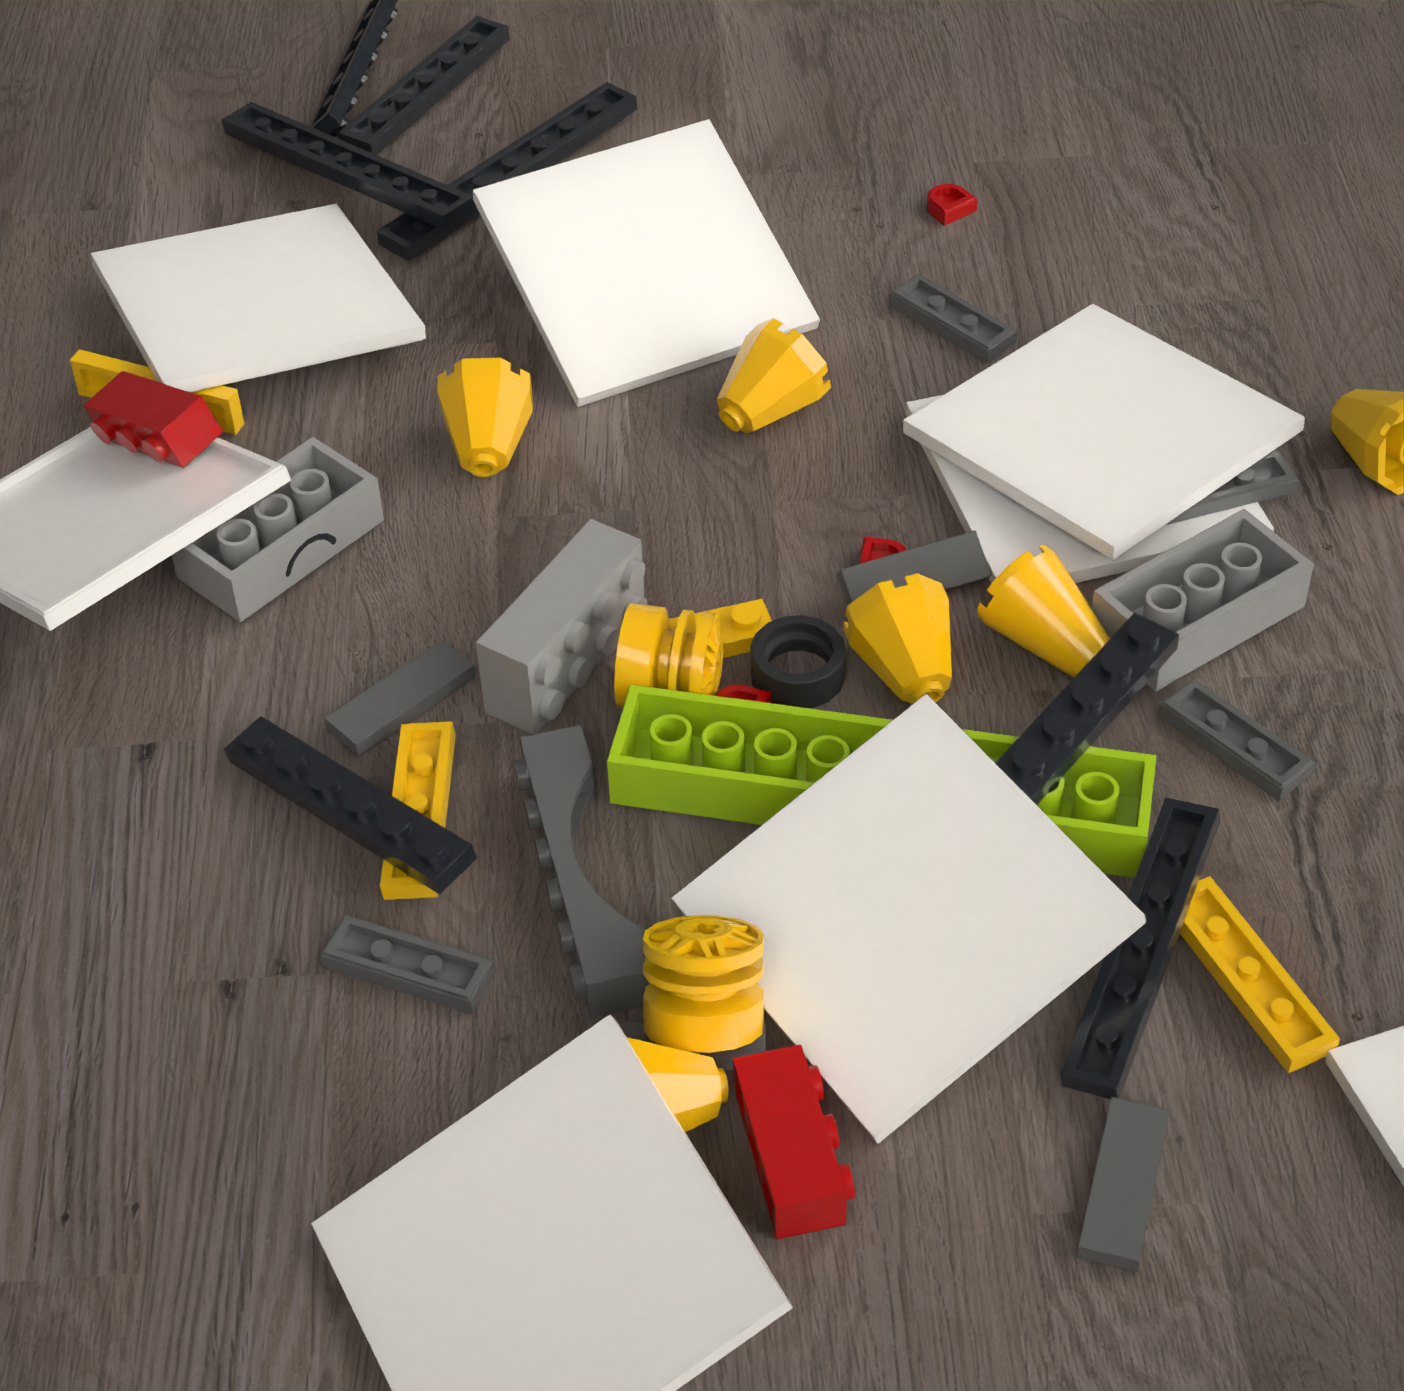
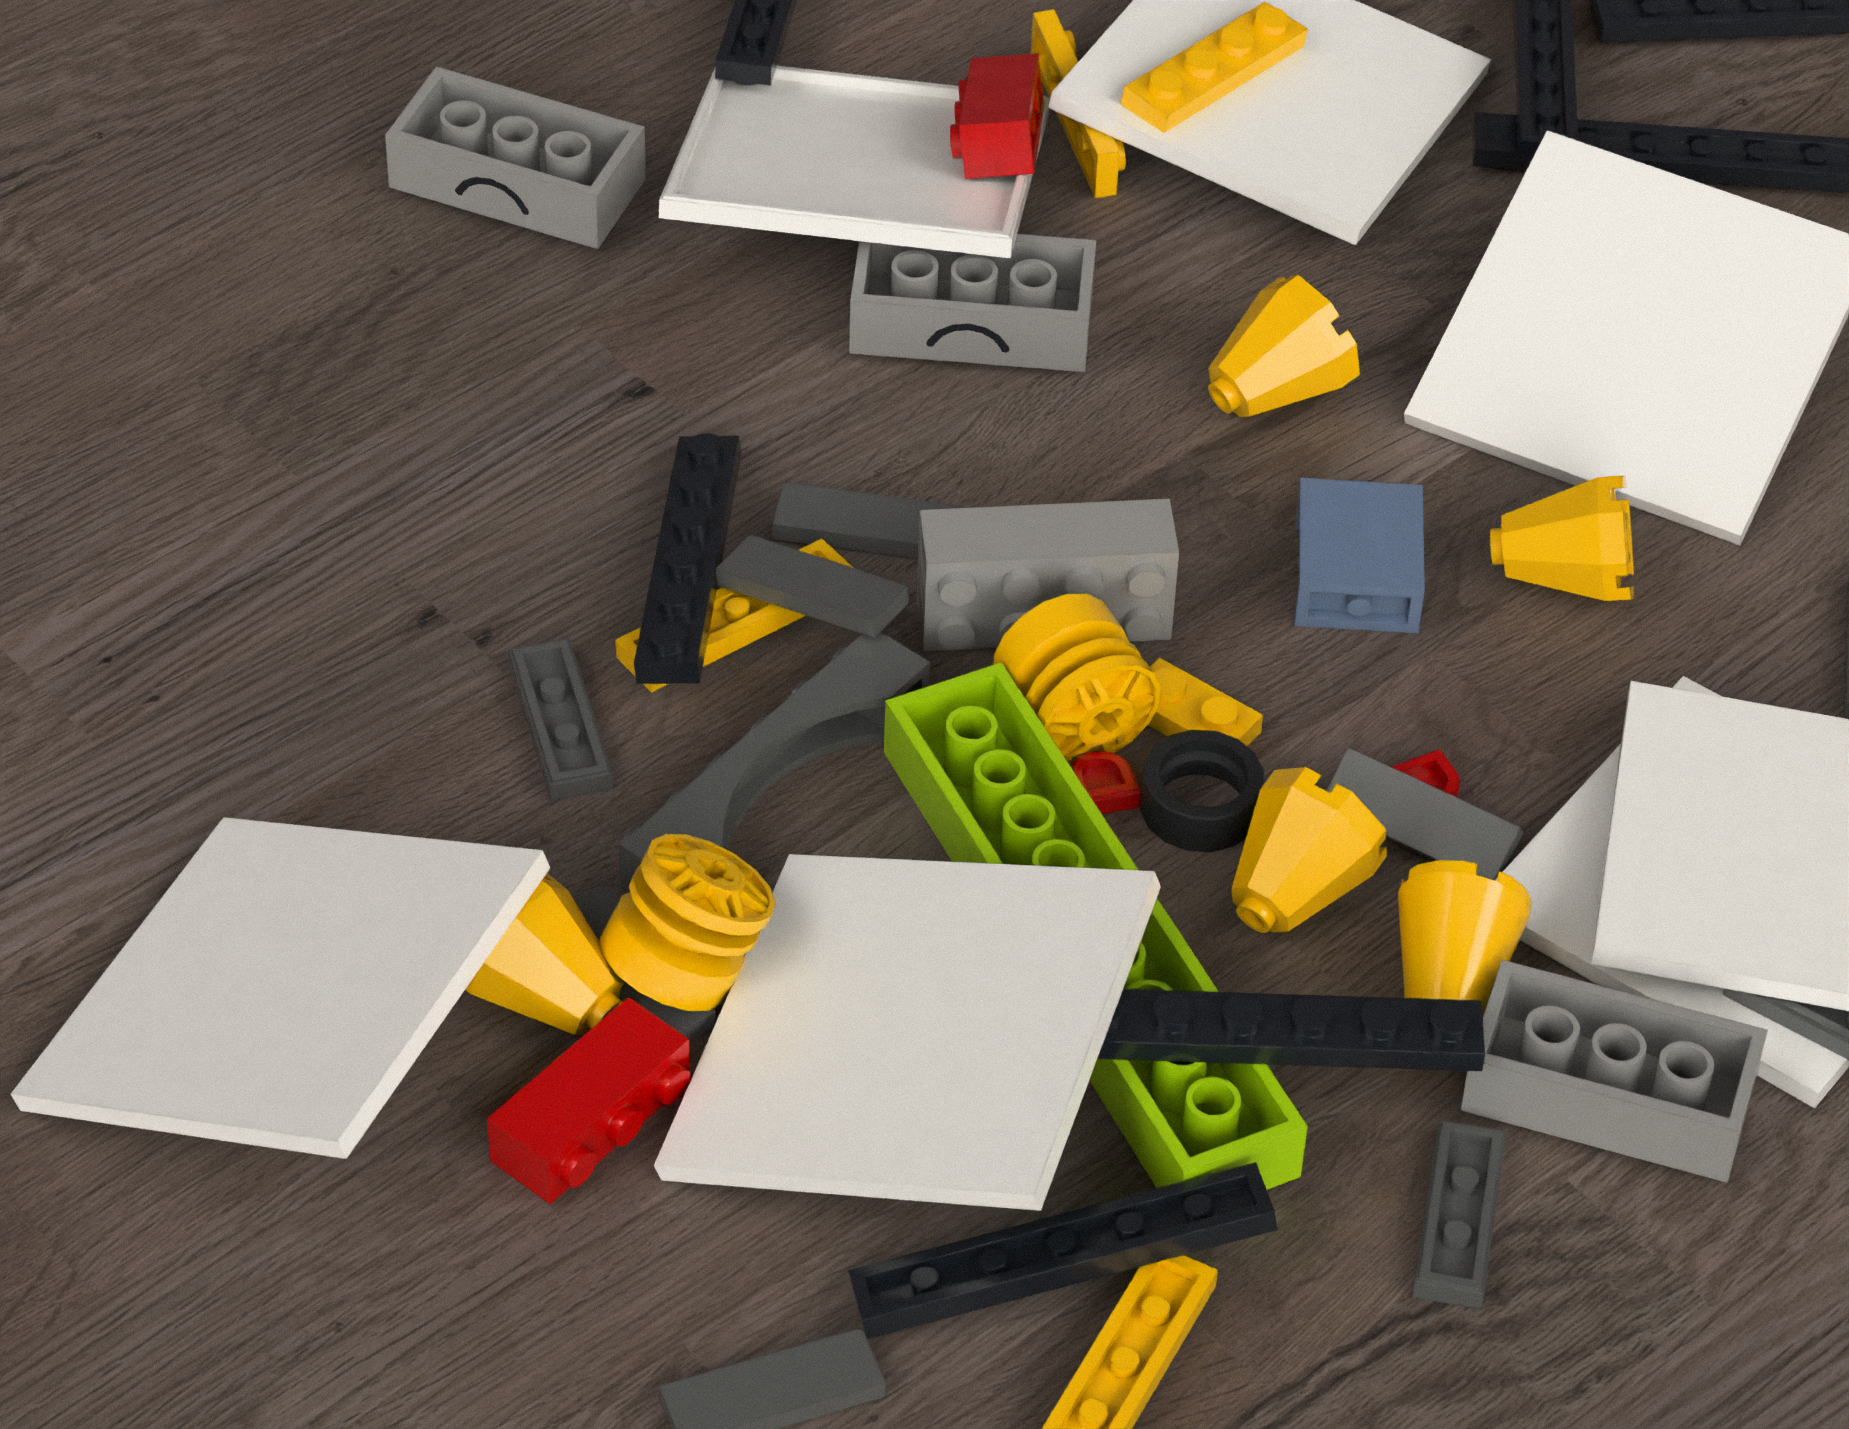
camera: 50 degrees right, 0 degrees up
none -> dark grey tile [715,535,909,638]
none -> yellow plate [1121,1,1308,133]
none -> sand blue panel [1294,478,1425,633]

